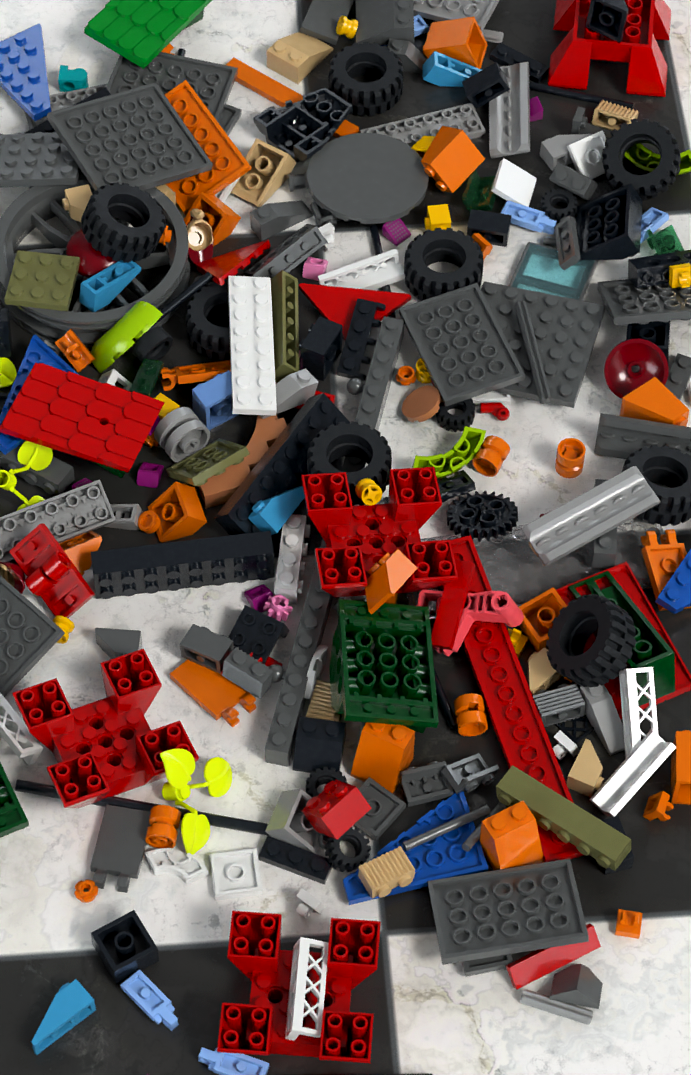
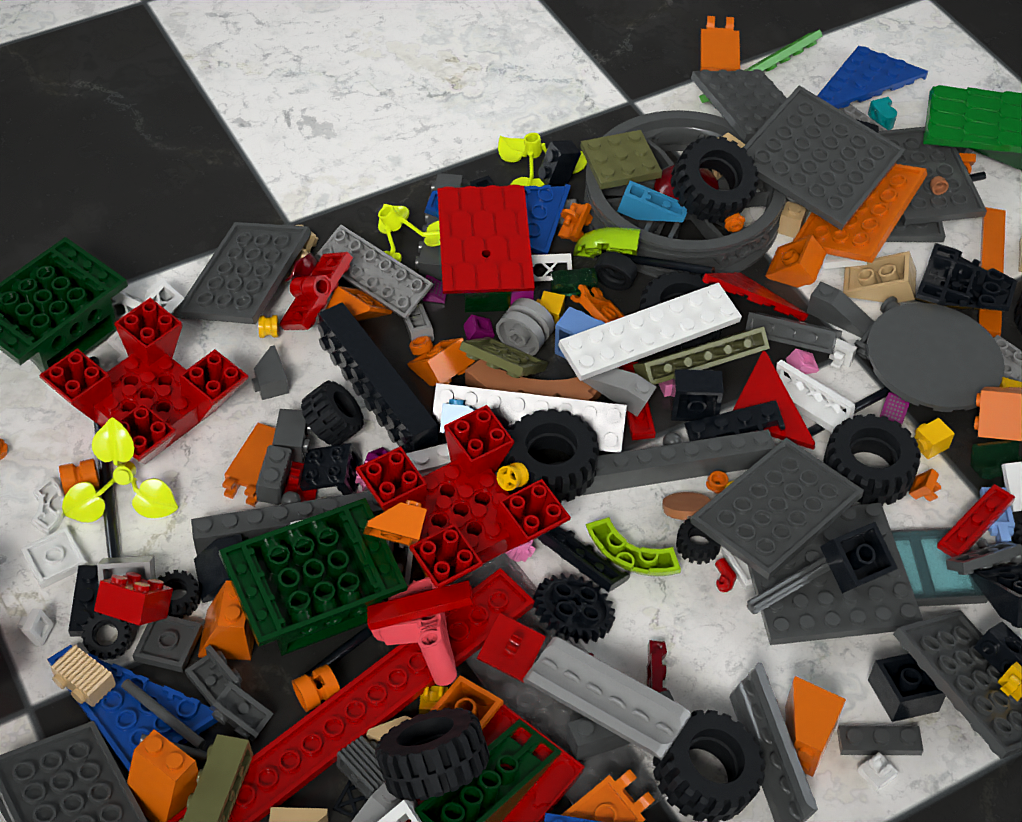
camera: 65 degrees right, 5 degrees down
dark grey tile [90,805,151,893] -> none
tan hair [186,208,213,264] -> none
black brick [467,209,512,247] -> none
orange wheel [472,435,510,477] -> none
white tile [553,730,580,760] -> none
orange wheel [555,438,586,479] -> none
dark red dish [604,338,669,399] -> none
none -> black tyre [301,380,364,446]
none -> red piece [476,613,546,683]
none -> dark red hinge [646,640,667,693]
none -> black brick [820,522,898,594]
none -> nougat hinge [930,176,949,195]
none -> red tile [937,484,1015,558]

